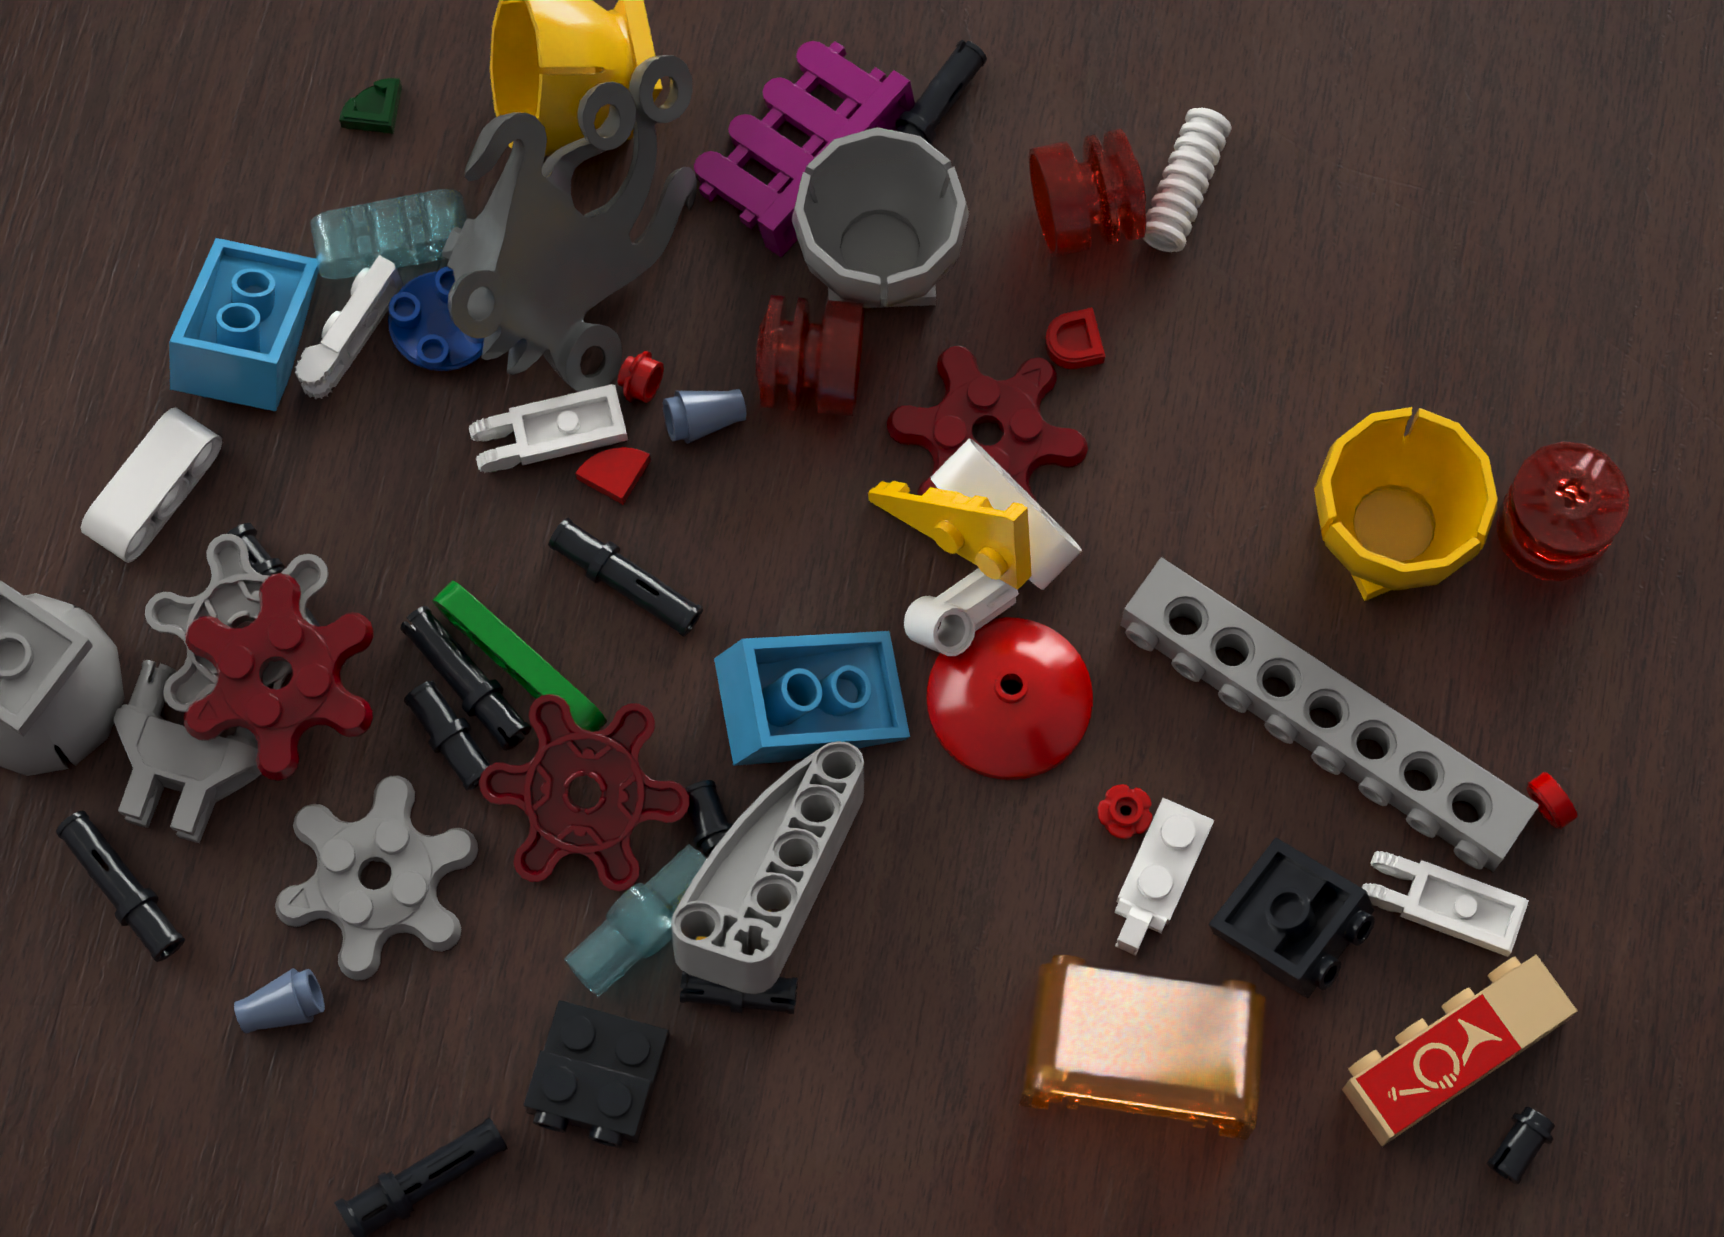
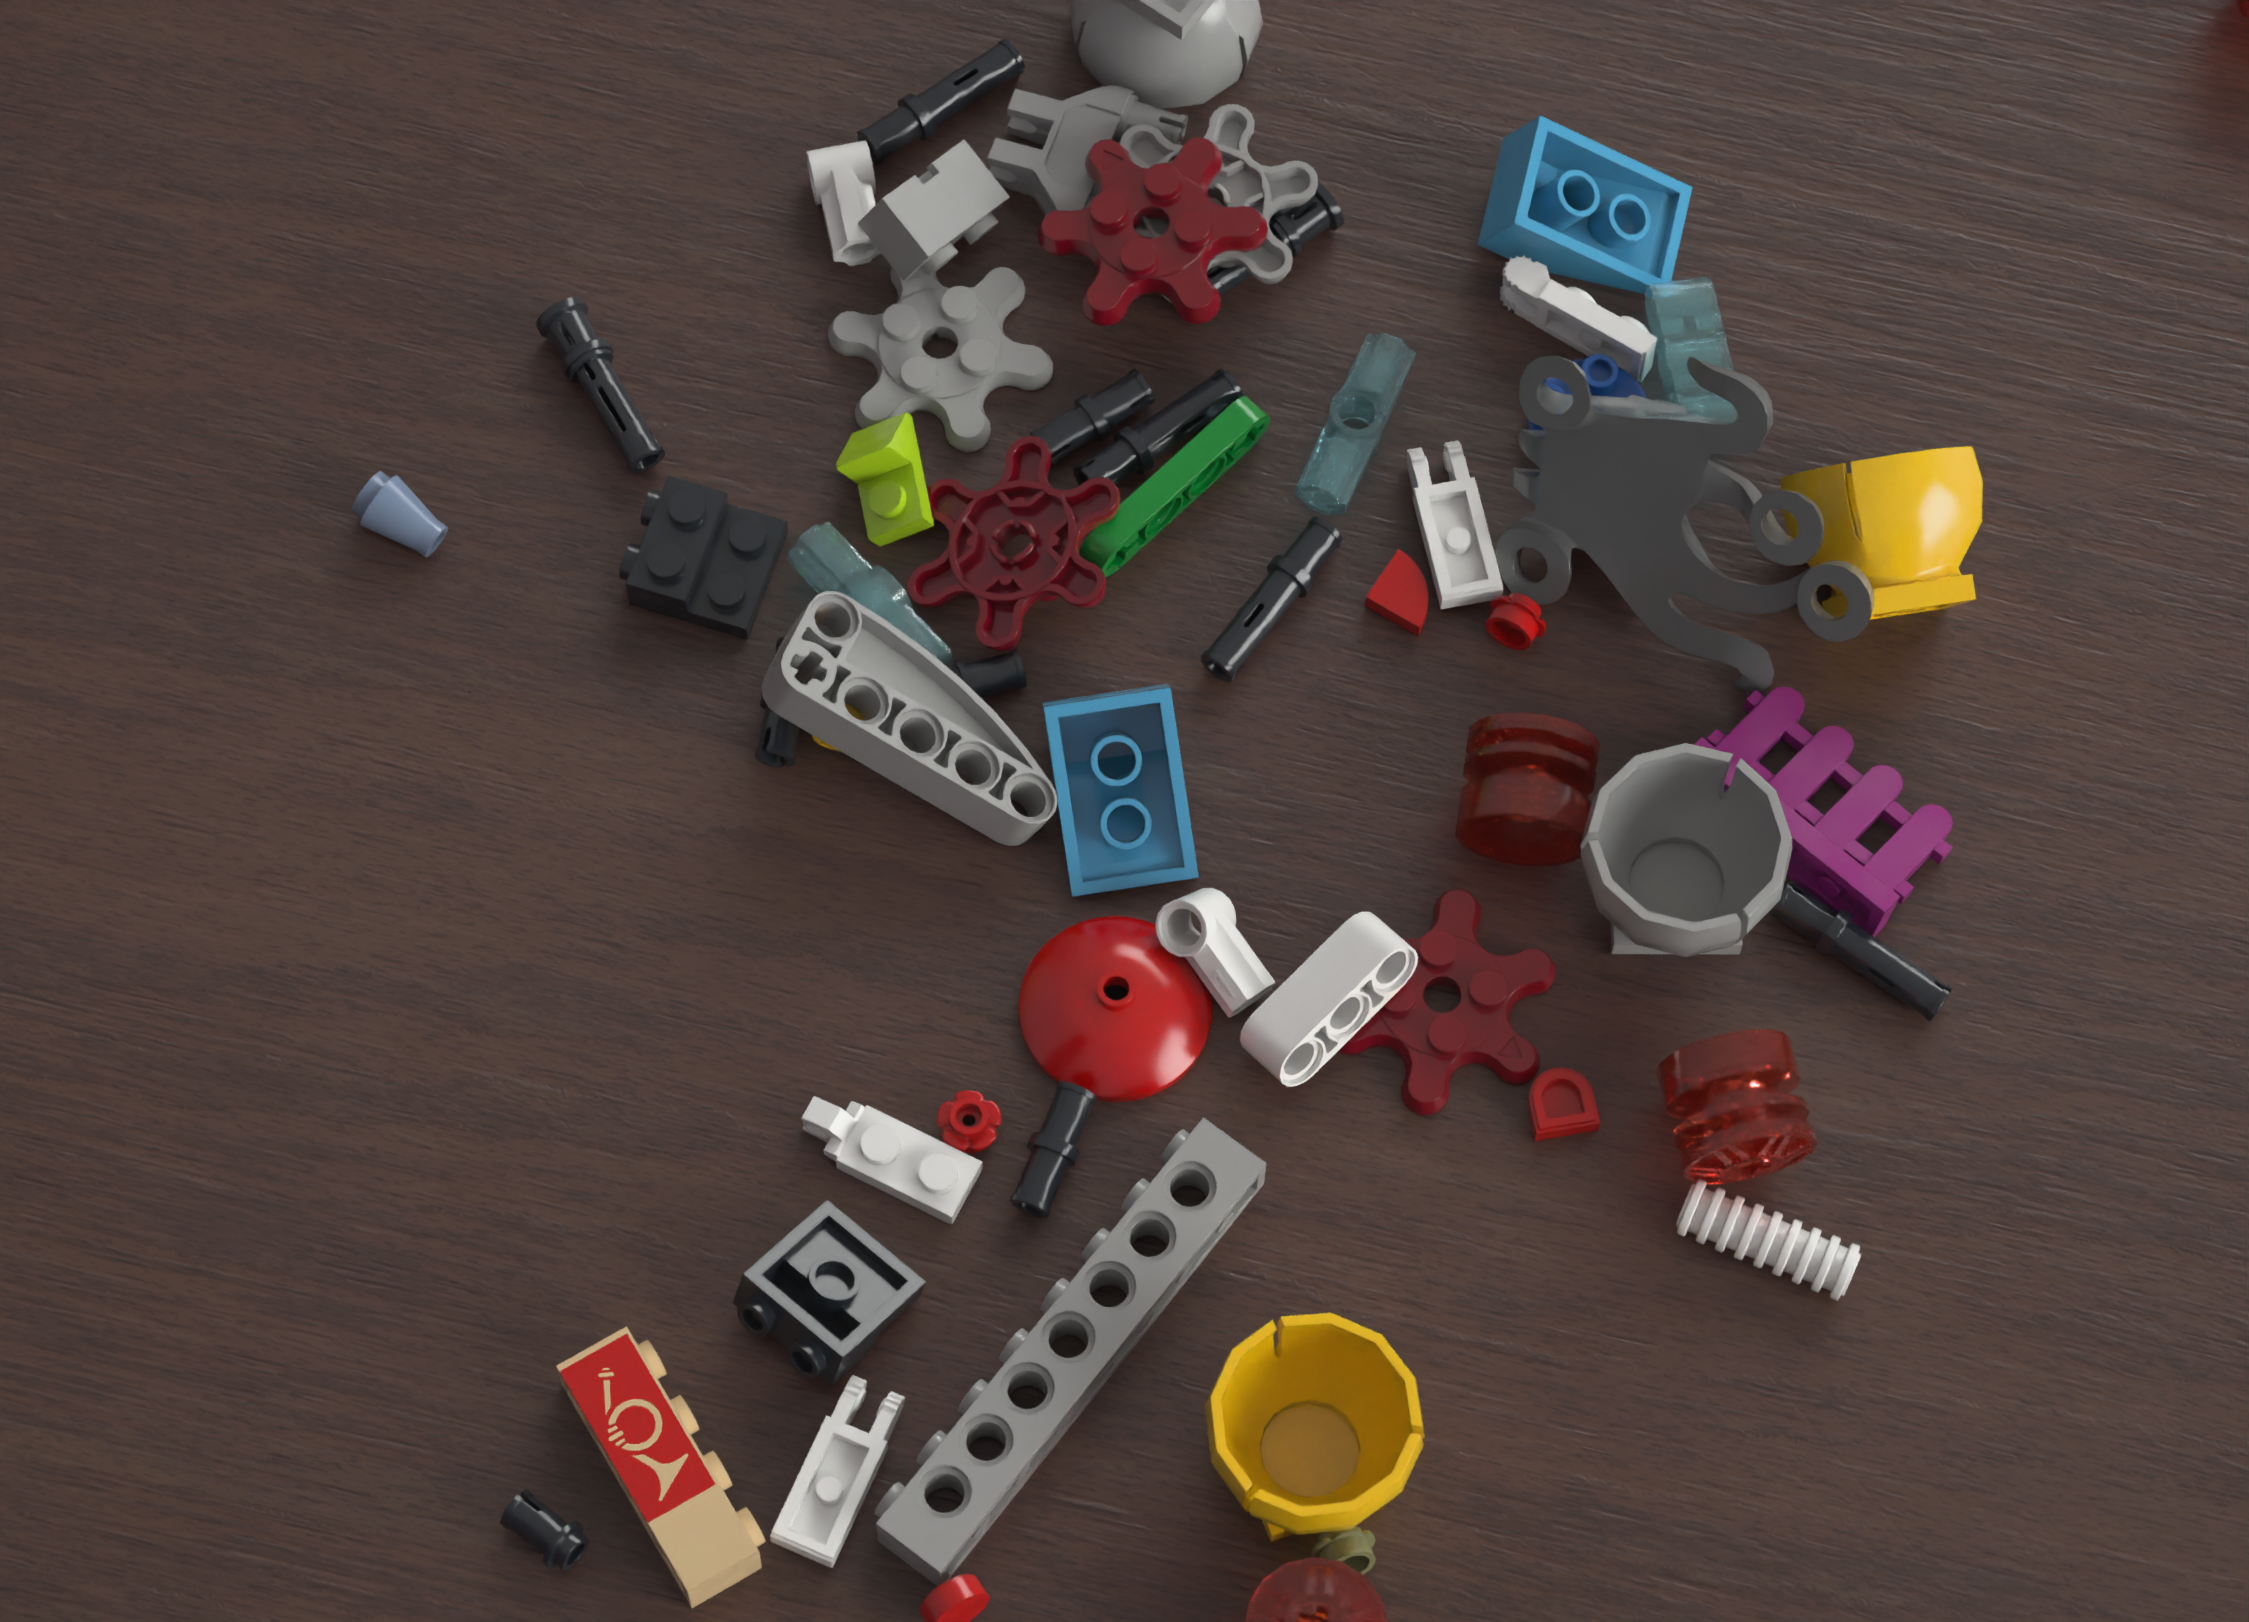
camera: 90 degrees right, 5 degrees down
white beam [81,407,222,563] -> none
sand blue cone [234,968,325,1034] -> none
dark green tile [339,78,402,134] -> none
sand blue cone [663,389,746,444] -> none
yellow wing [868,481,1032,590] -> none
clear orange windscreen [1019,955,1266,1140] -> none
none -> white piece [806,140,881,266]
none -> lime slope [836,412,934,547]
none -> light grey brick [858,140,1010,281]
none -> black pin [1009,1081,1097,1218]
none -> clear light blue piece [1295,332,1416,516]

